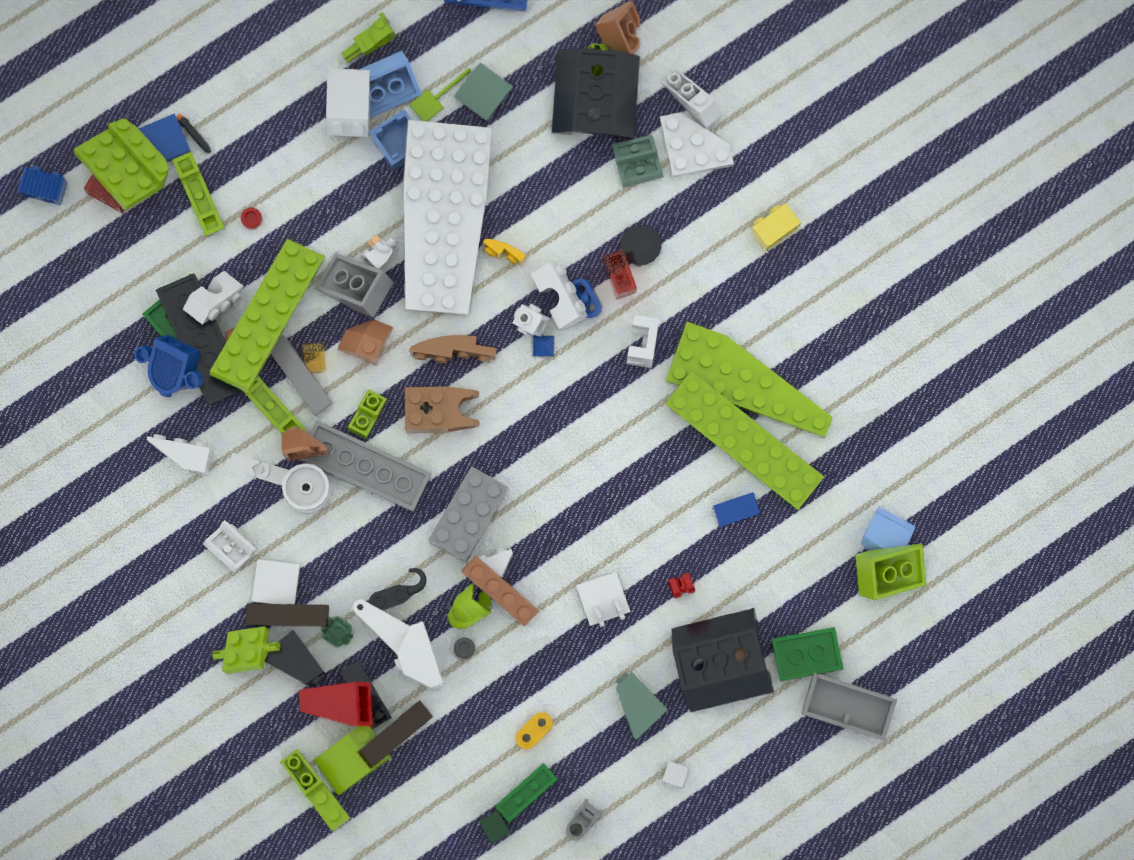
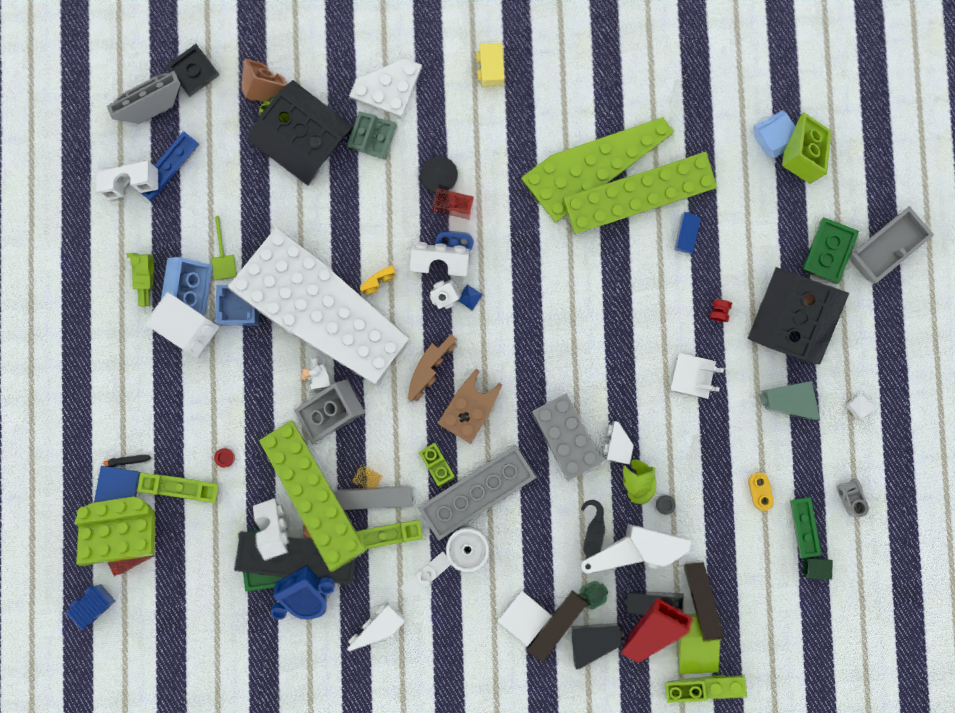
camera: 55 degrees left, 5 degrees up
white bracket [203,520,255,573] -> none
lime plate [212,626,280,674] -> none
nougat slope [281,427,330,461] -> none
nougat slope [337,319,393,366] -> none
sand green slope [454,63,514,121] -> none
nougat plate [461,555,539,626] -> none
white panel [627,315,659,368] -> none
white slope [662,69,722,128] -> none

